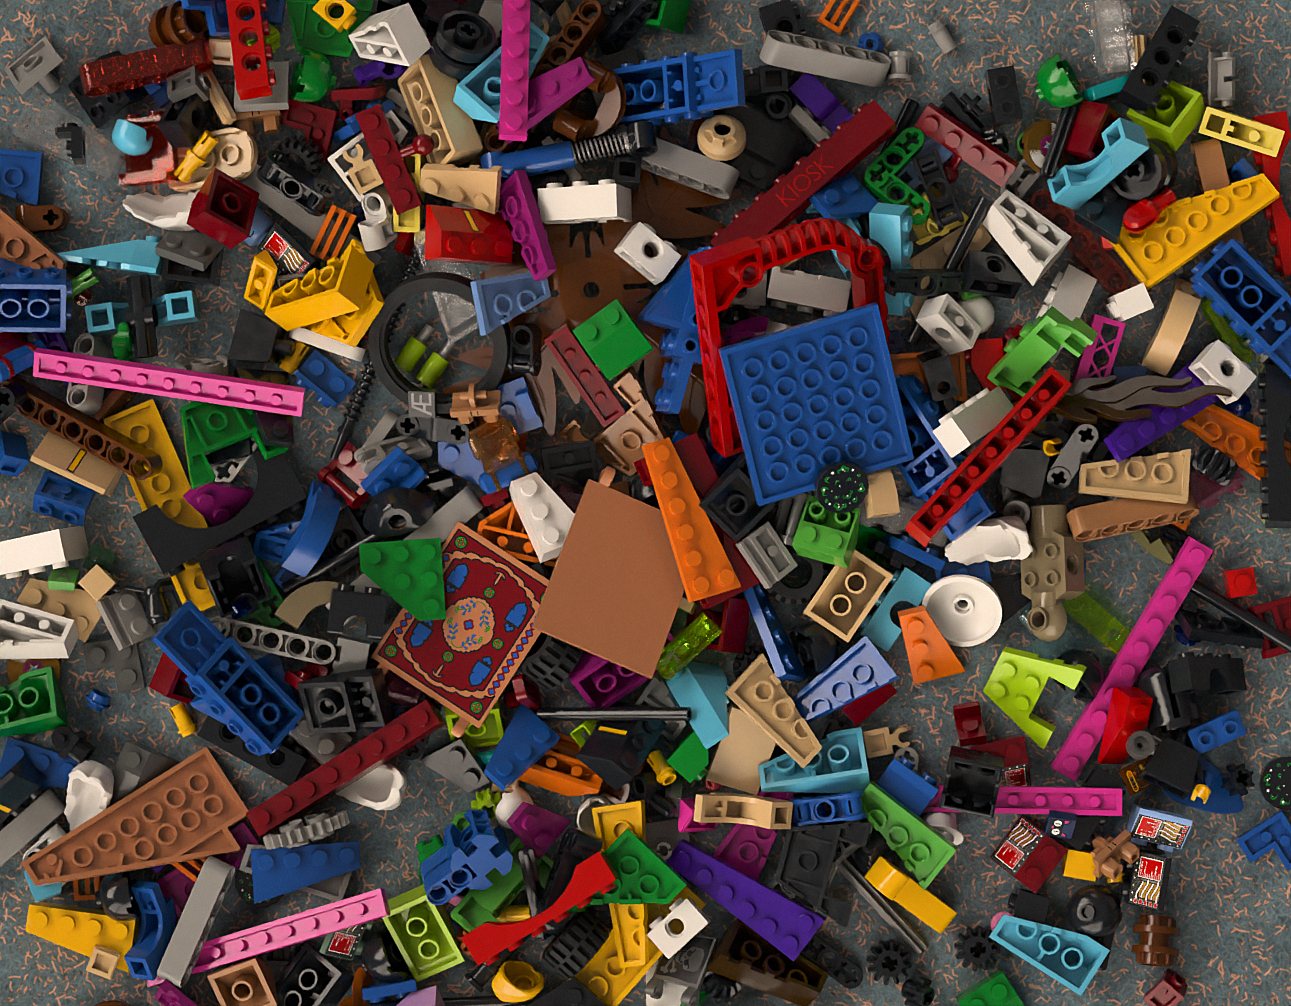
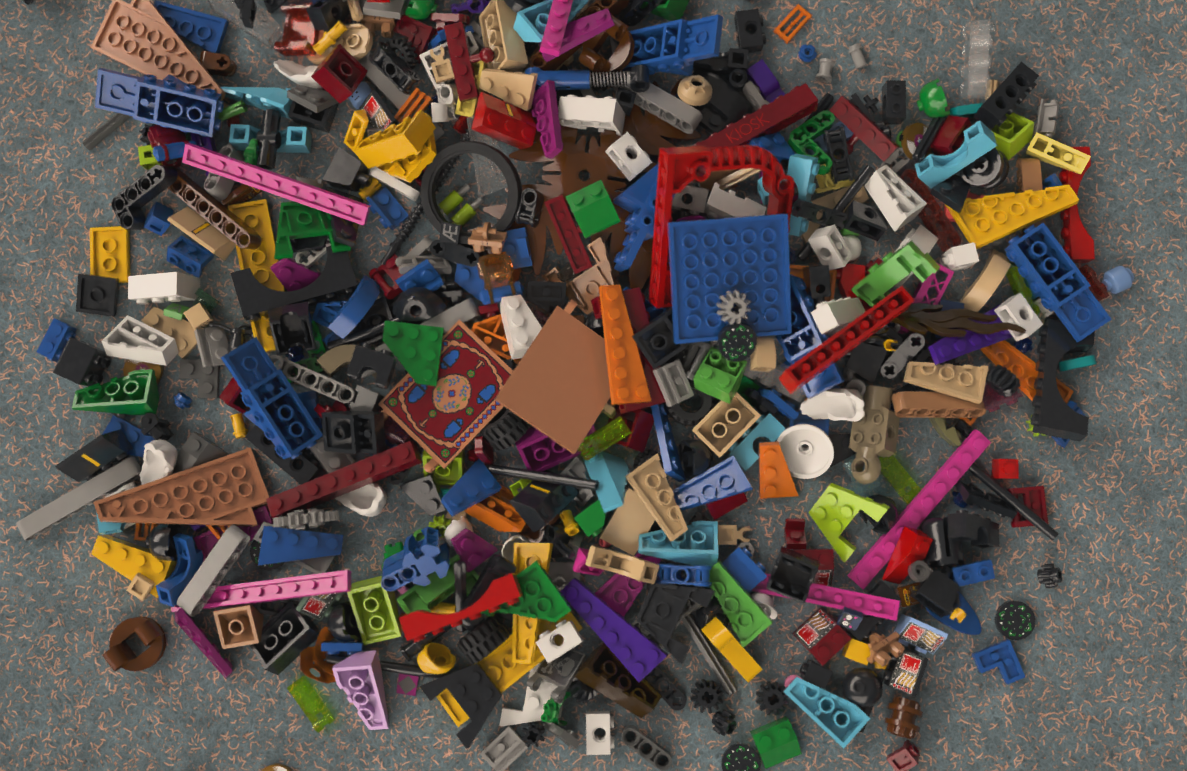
camera: 15 degrees right, 5 degrees down
medium azure hair [112,119,153,156] -> none
medium blue wing [470,272,551,336] -> none
light grey beam [759,30,891,87] -> none
red arm [1123,188,1177,233] -> none
black gear [1220,763,1255,797] -> none
none -> light grey gear [716,290,751,325]

